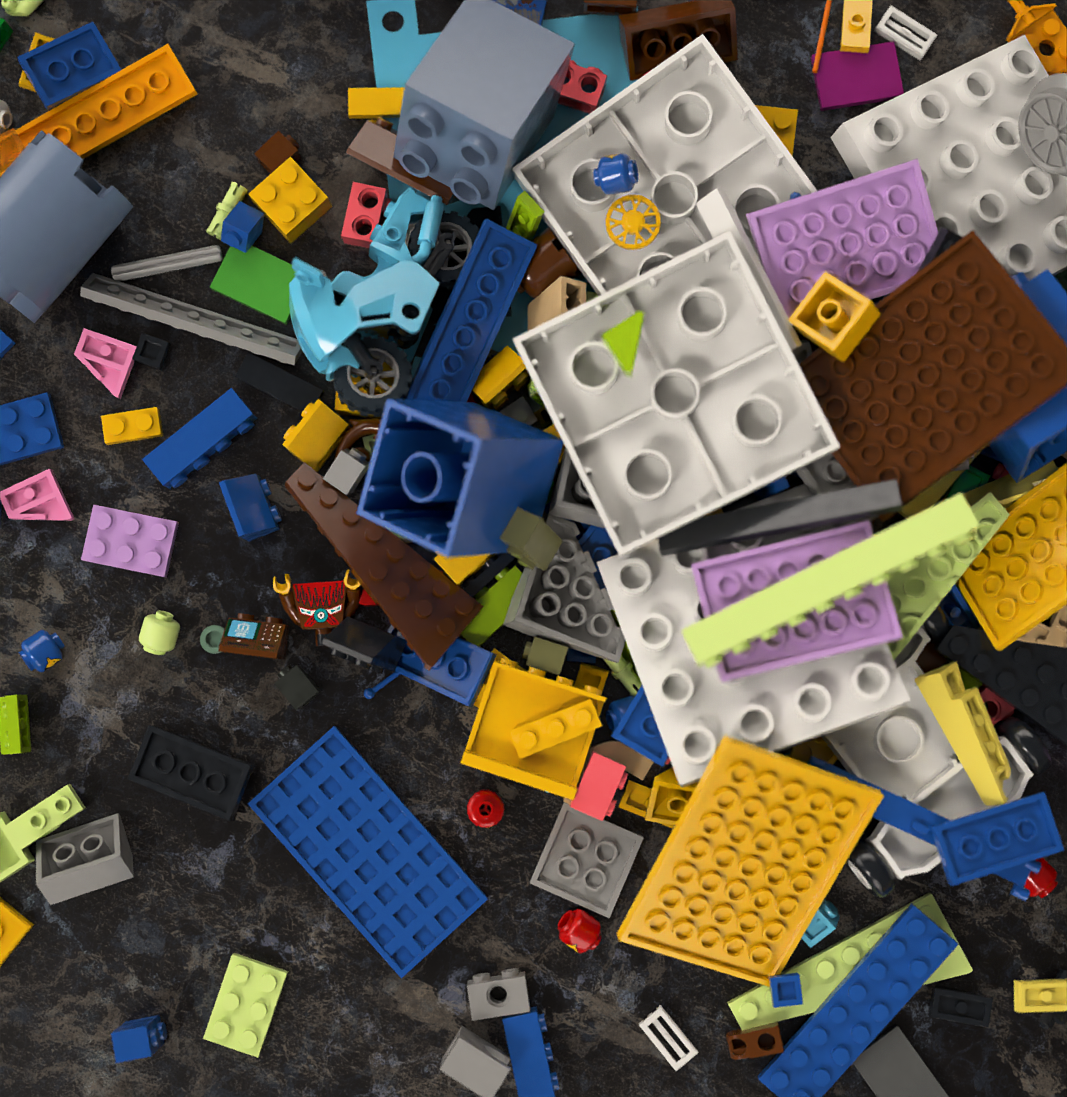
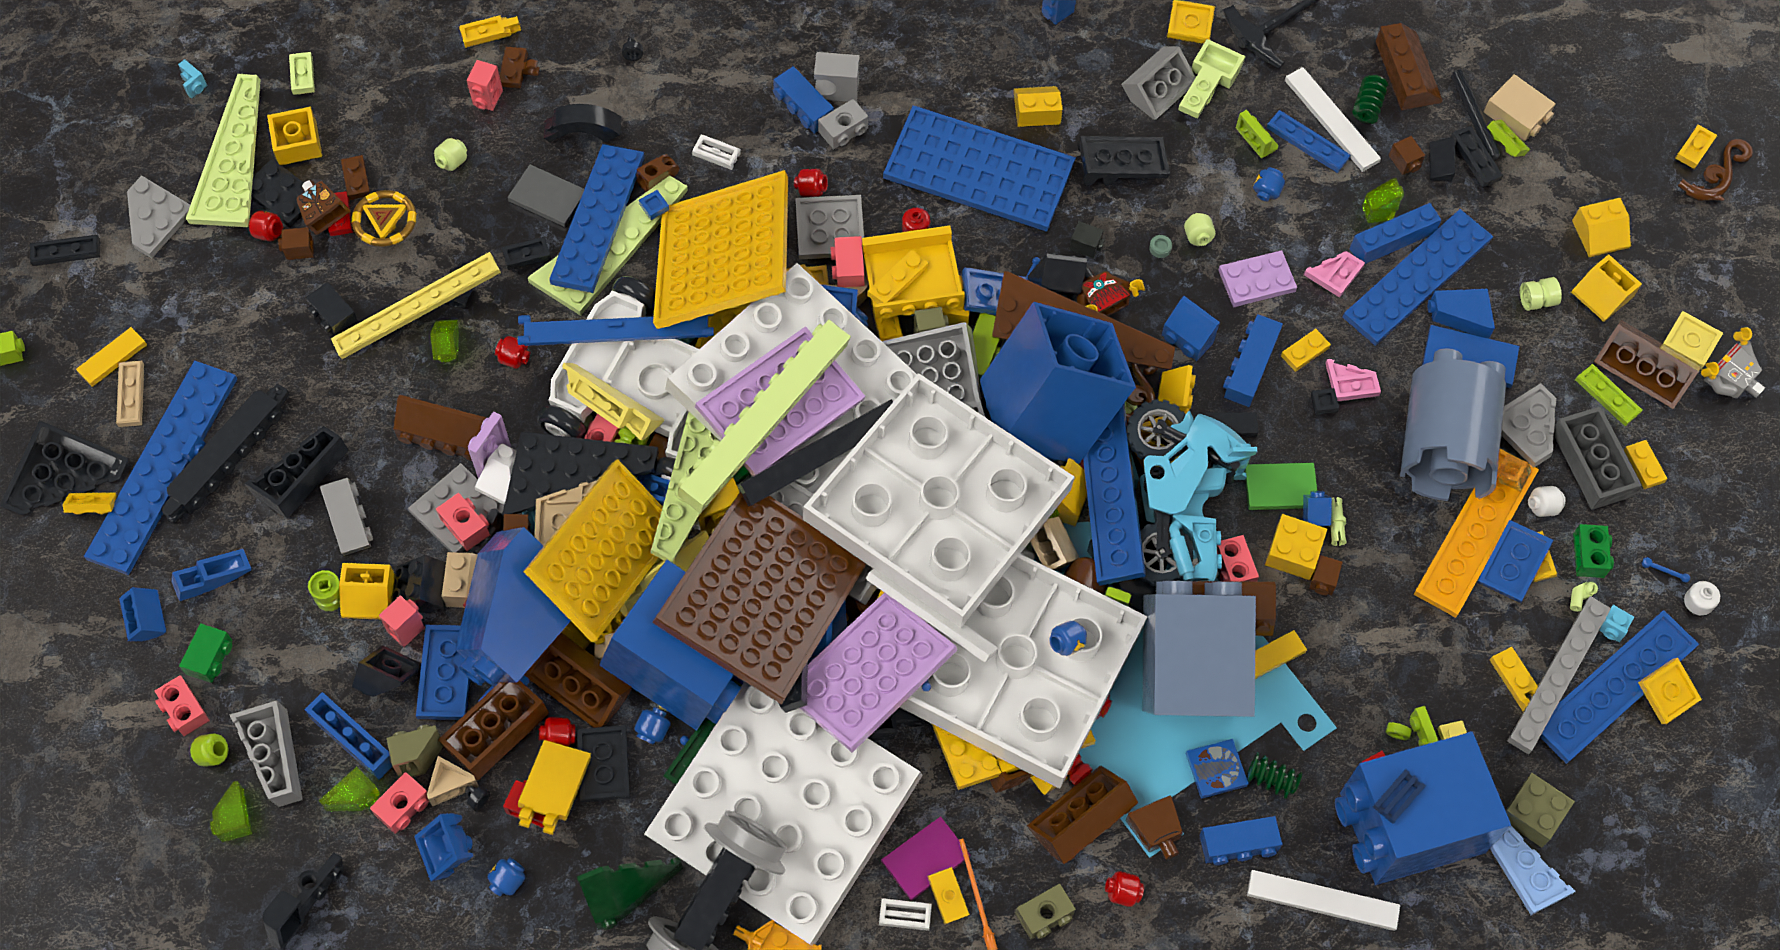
camera: 150 degrees right, 20 degrees down
light grey plate [80,273,303,365] -> none
light grey axle [111,245,223,281] -> none
yellowish green plate [203,953,288,1058] -> none
reddish brown slope [218,613,290,660] -> none
light grey brick [323,448,370,495] -> none
olive brick [500,508,563,571] -> none
coral brick [558,60,607,114] -> none
lime slope [602,311,644,377] -> none
yellow wheel [605,195,661,250] -> none
yellow brick [788,272,881,363] -> none
medium azure bracket [802,899,840,948] -> none
blue plate [930,792,1064,885] -> none
none -> yellow slope [1014,86,1062,127]

